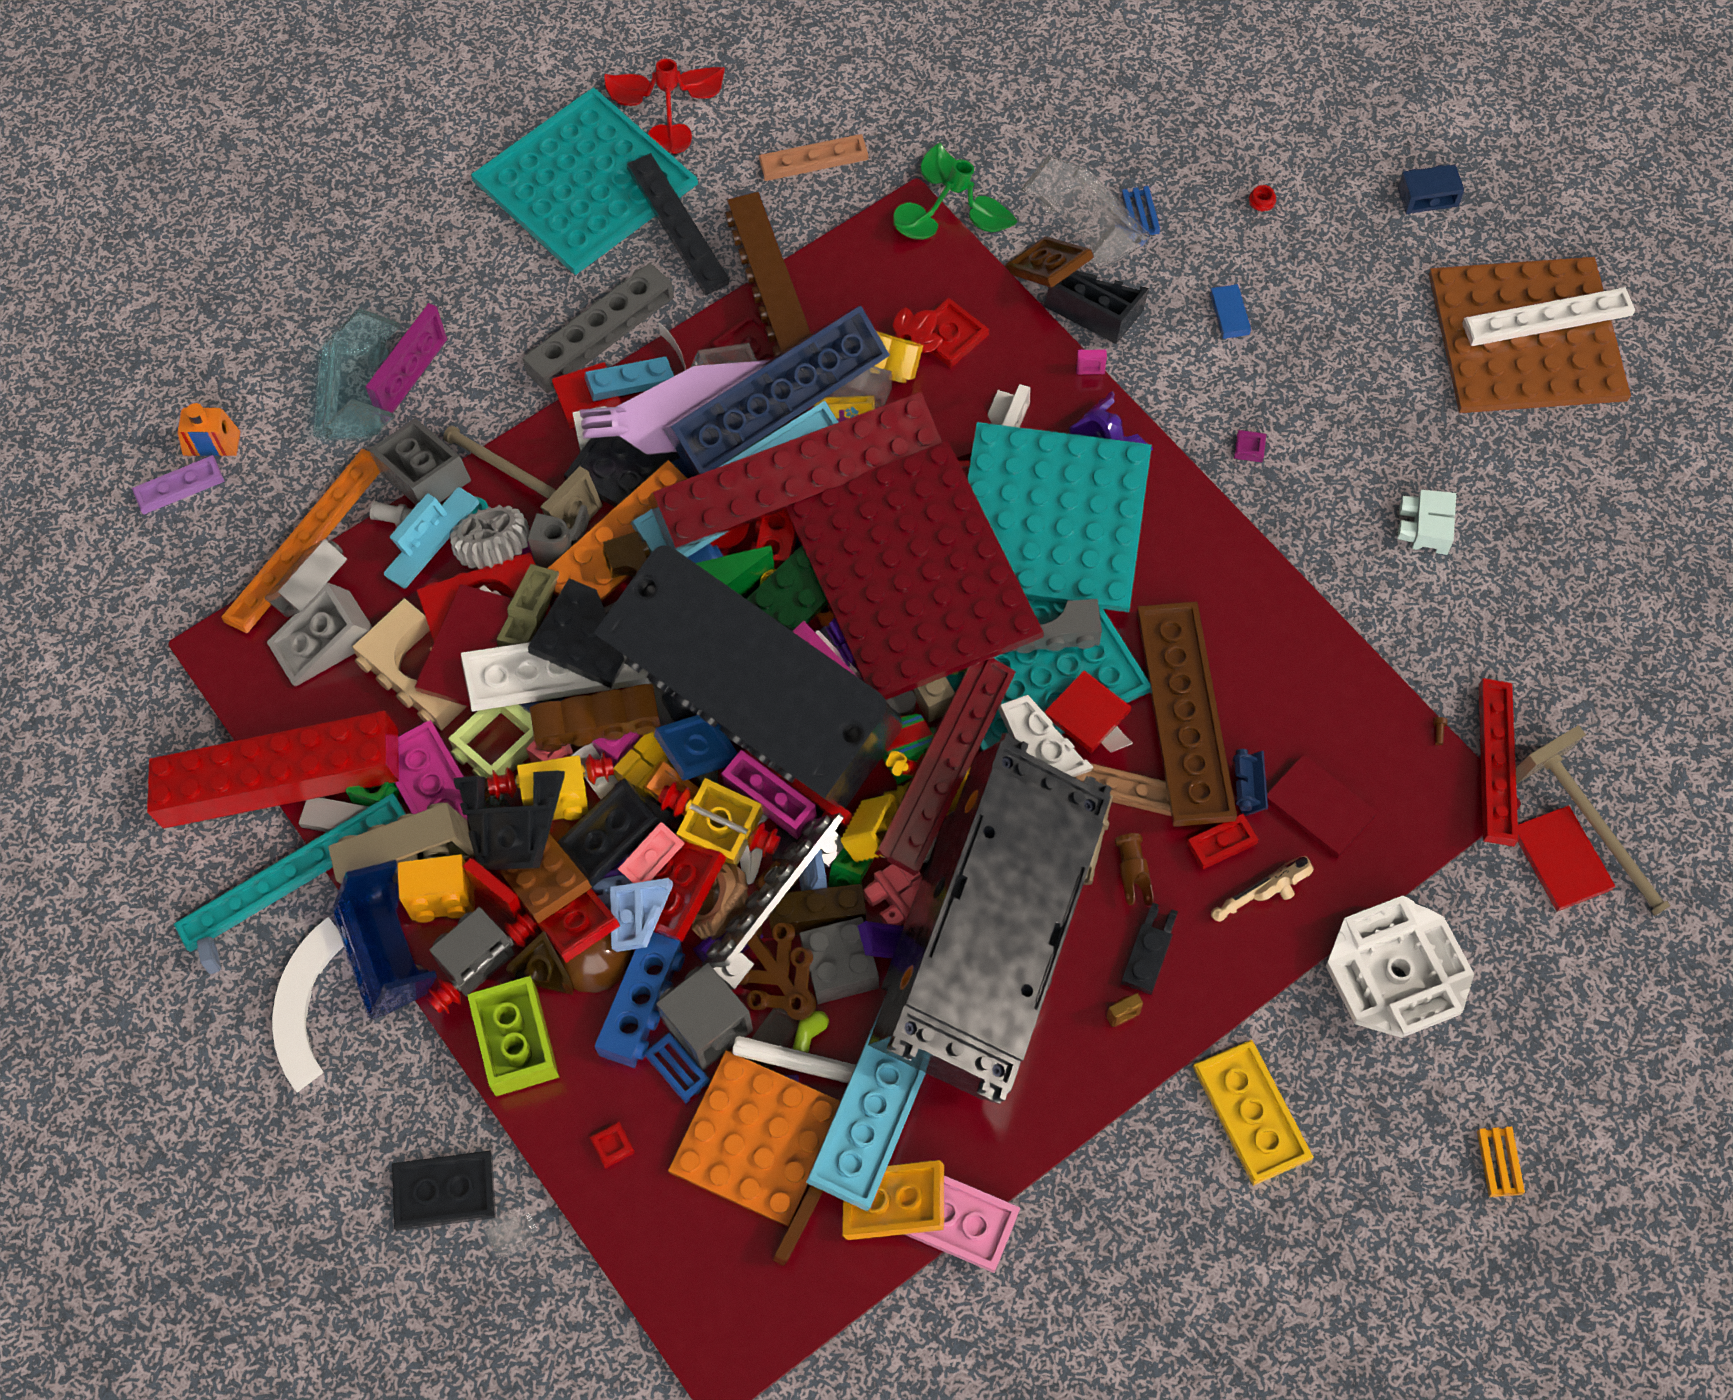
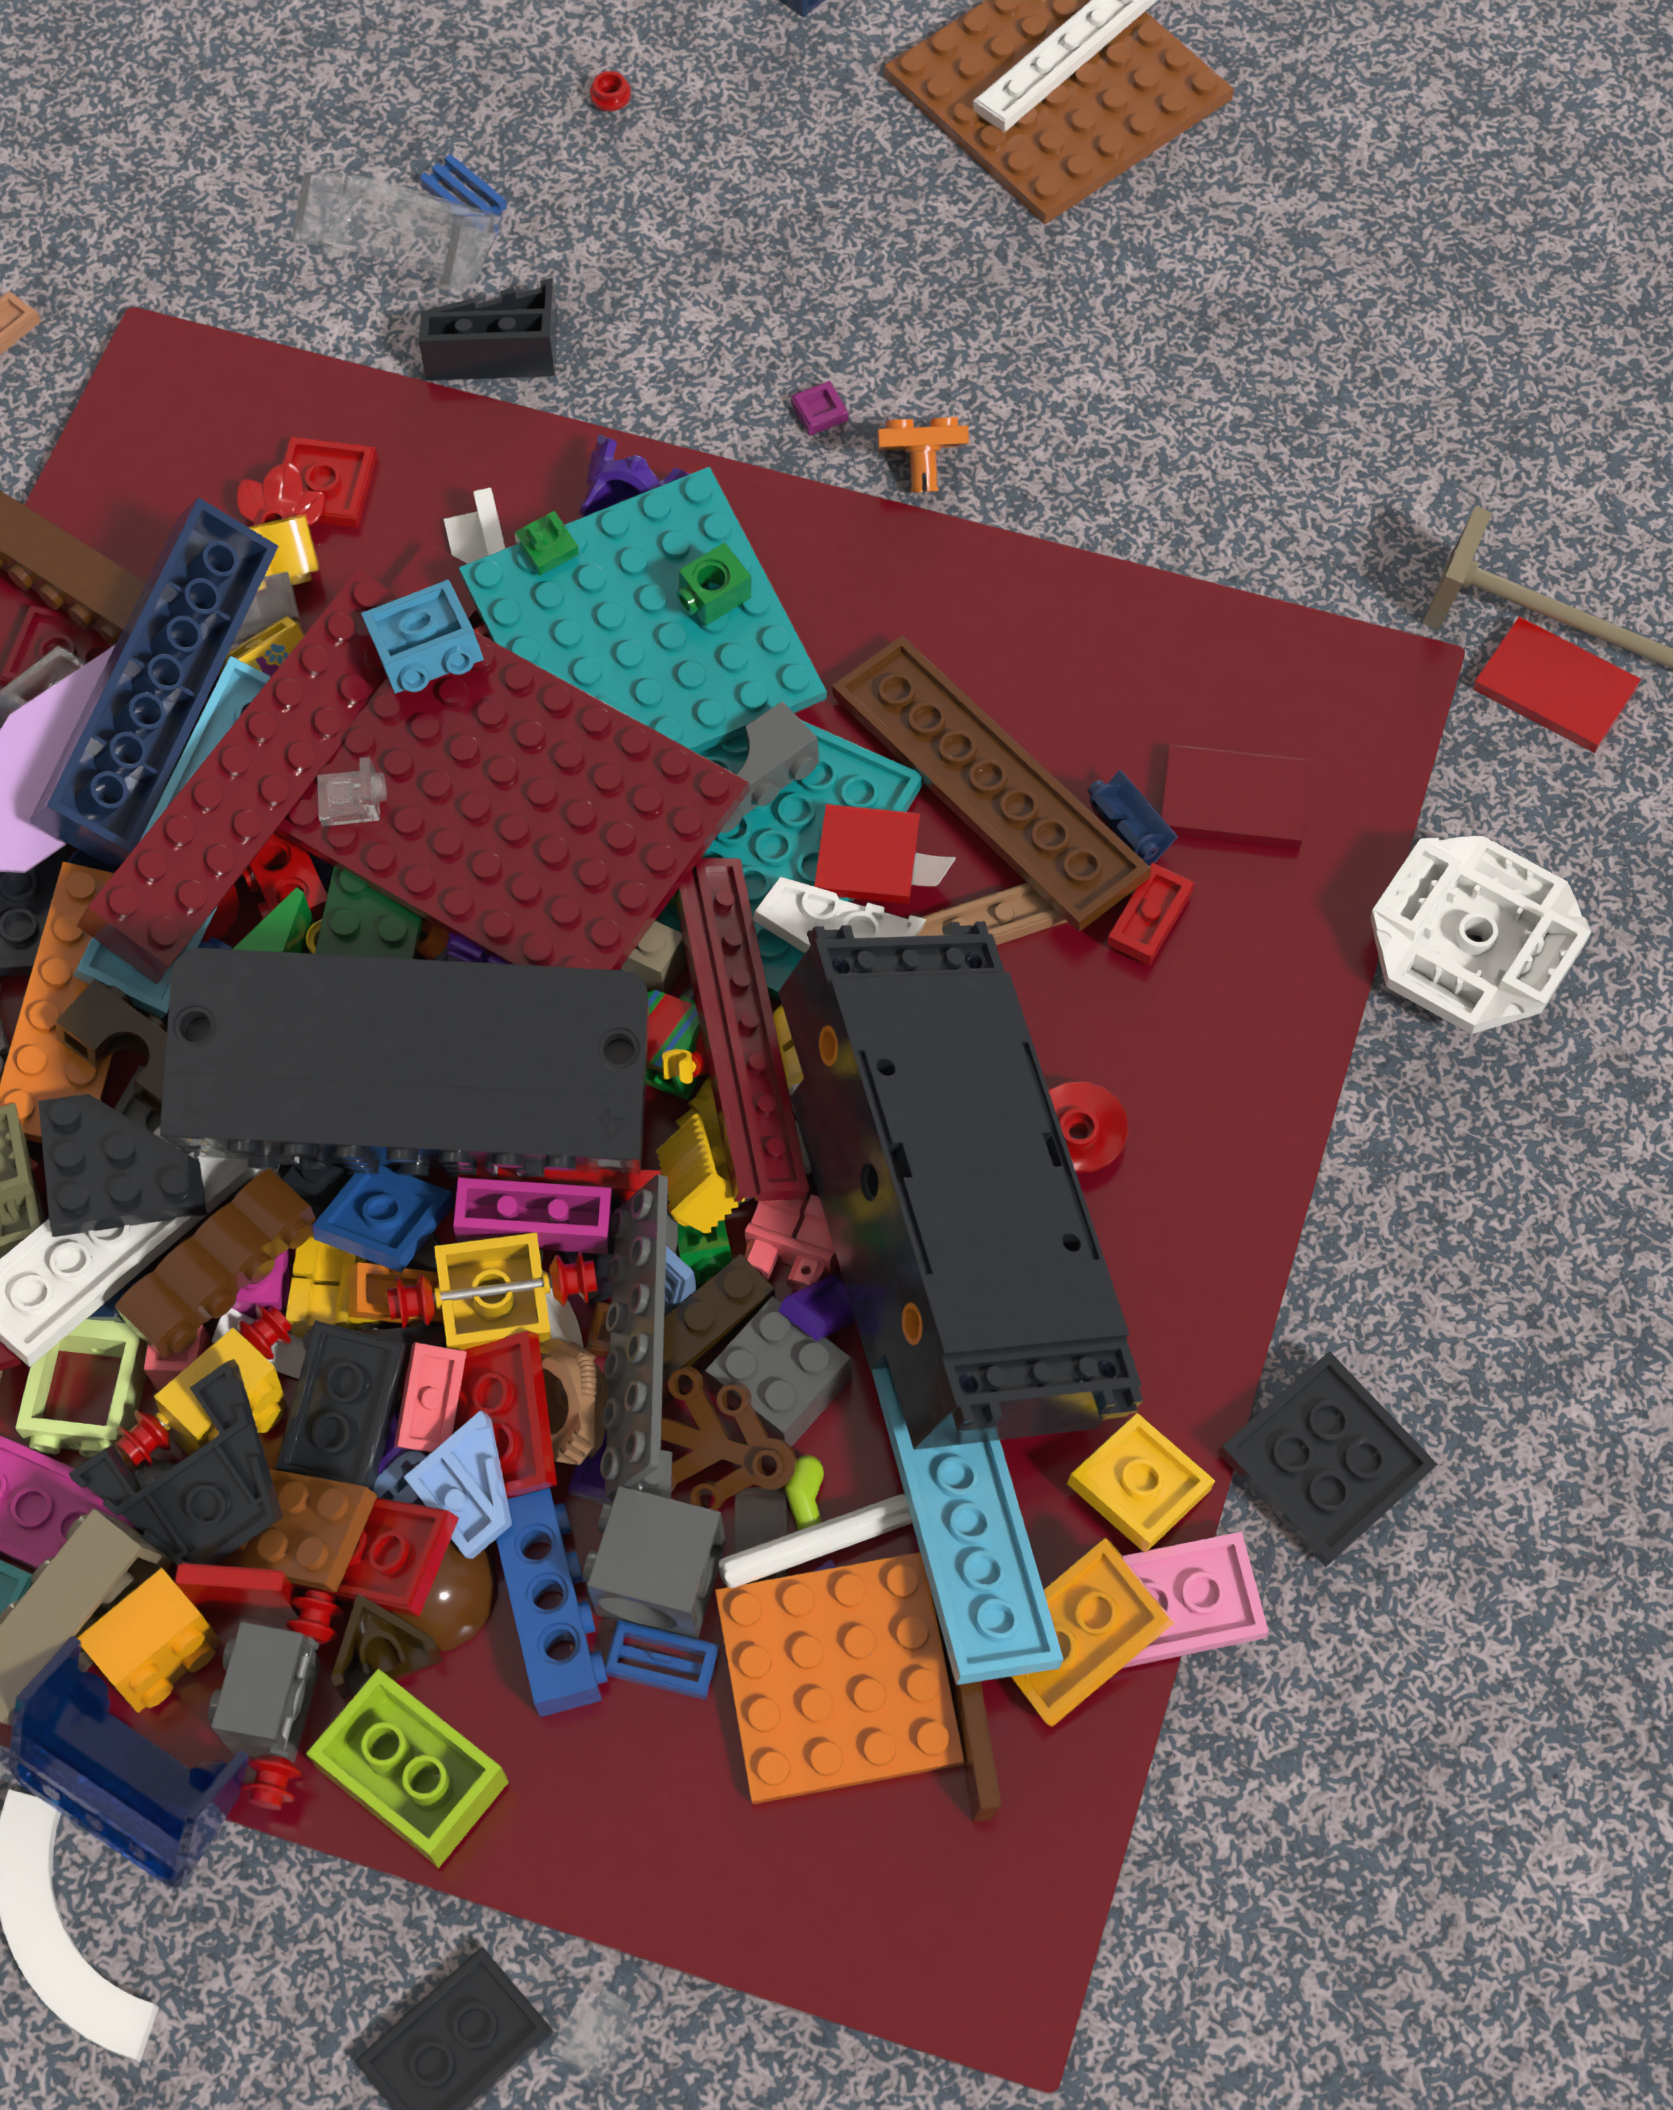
camera: 35 degrees left, 0 degrees up
red tile [590,1122,635,1169] -> none
green plant [893,143,1018,240] -> none
reddish brown tile [1005,236,1094,288] -> none
dark pink tile [1076,349,1107,375] -> none
pearl gold tile [1106,993,1143,1027] -> none
reddish brown piece [1115,833,1154,906] -> none
black hinge [1121,902,1178,995] -> none
yellow tile [1193,1040,1314,1186] -> none
blue tile [1210,284,1251,339] -> none
tan piece [1211,856,1314,921] -> none
light aqua hips [1397,490,1456,555] -> none
reddish brown piece [1433,717,1448,745] -> none
red plate [1478,678,1518,847] -> none
none -> clear bracket [317,757,387,827]
none -> dark azure plate [361,580,484,694]
none -> green tile [515,511,579,576]
none -> green brick [676,542,752,626]
none -> orange plate [877,417,969,493]
none -> red dish [1049,1082,1128,1173]
none -> yellow plate [1067,1413,1215,1553]
none -> black plate [1218,1351,1438,1568]

